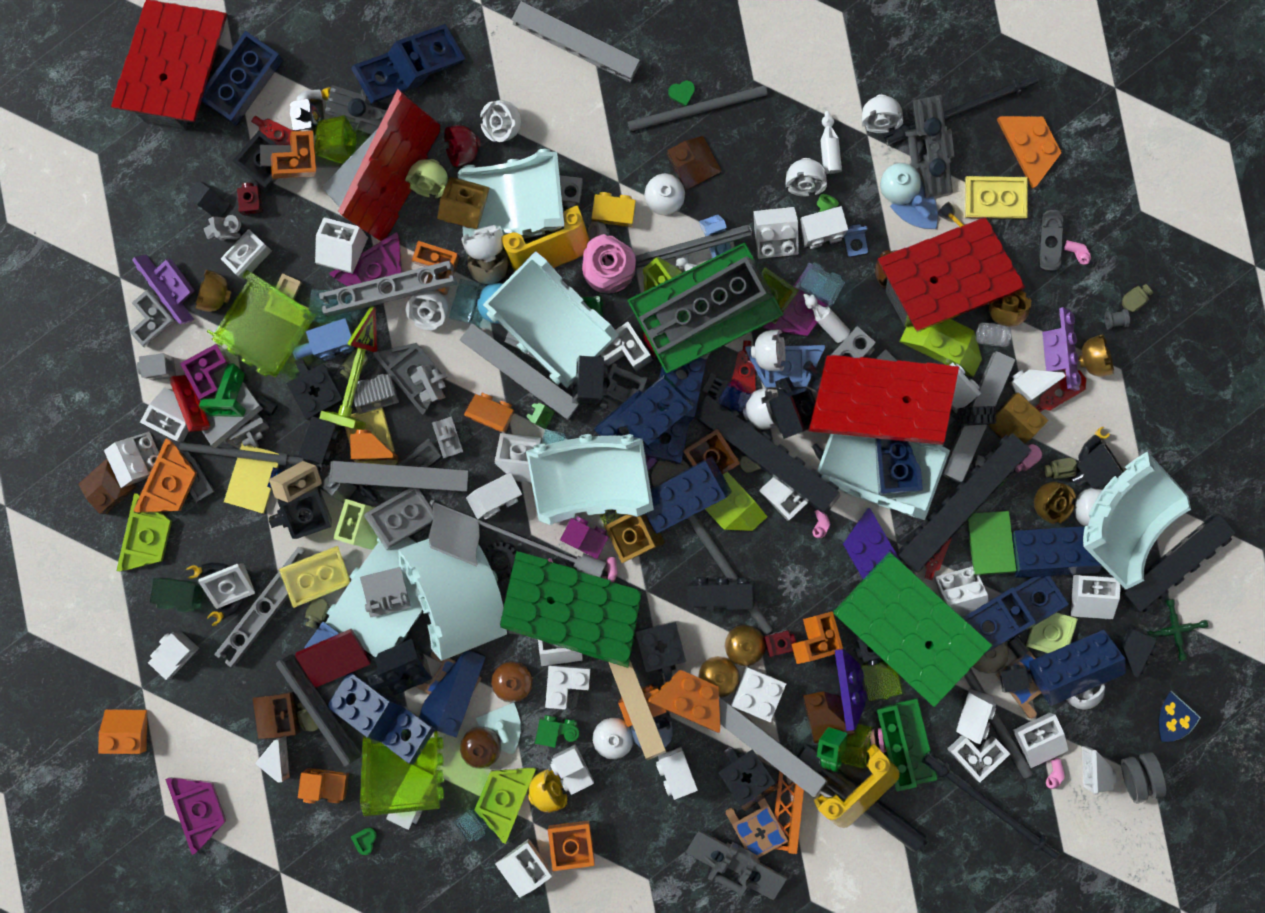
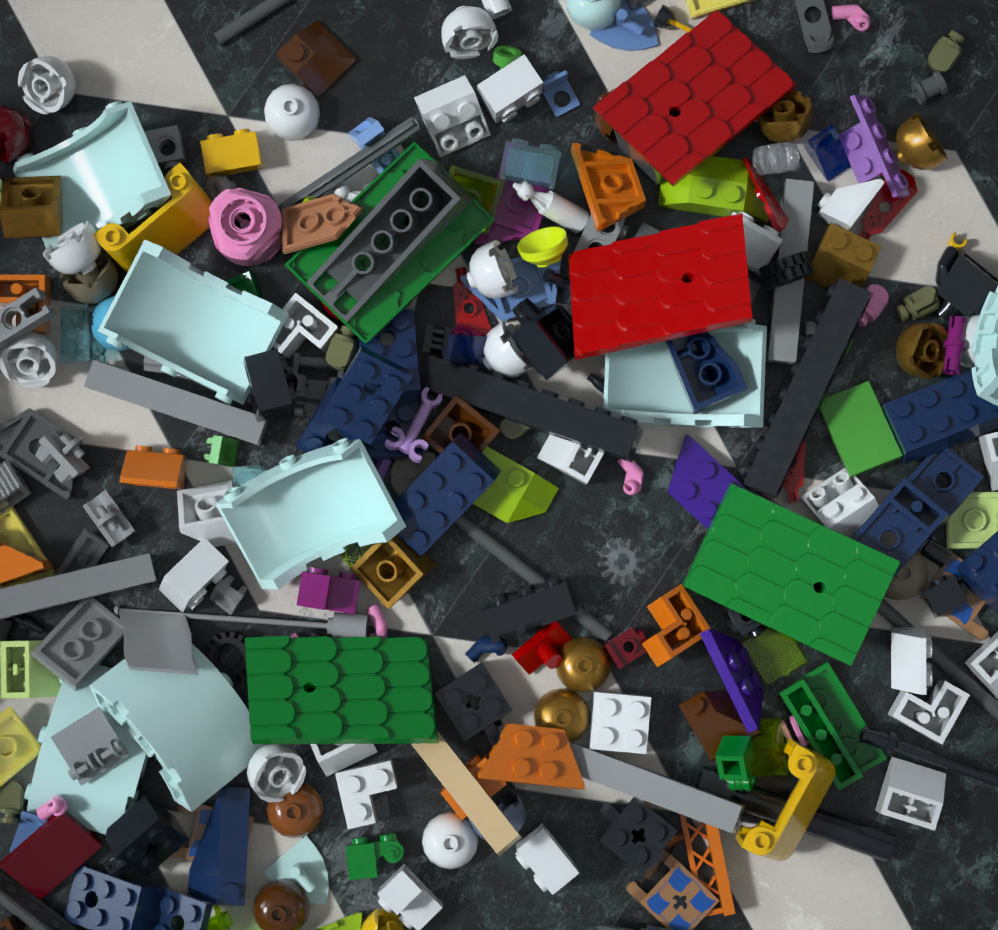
camera: 20 degrees left, 0 degrees up
none -> bright pink arm [36,795,68,820]
none -> light grey tile [209,575,248,615]
none -> white cylinder [247,744,306,802]
none -> nougat tile [282,194,363,255]
none -> olive arm [325,326,358,370]
none -> lavender bar [384,387,443,463]
none -> dark blue arm [465,636,508,663]
none -> red tile [512,621,572,675]
none -> neon yellow piece [517,227,568,267]
none -> orange wing [570,143,646,231]
none -> red piece [742,157,788,232]
none -> clear blue slope [804,124,851,182]
none -> white slope [875,756,946,831]
none -> magenta pin [943,316,967,375]

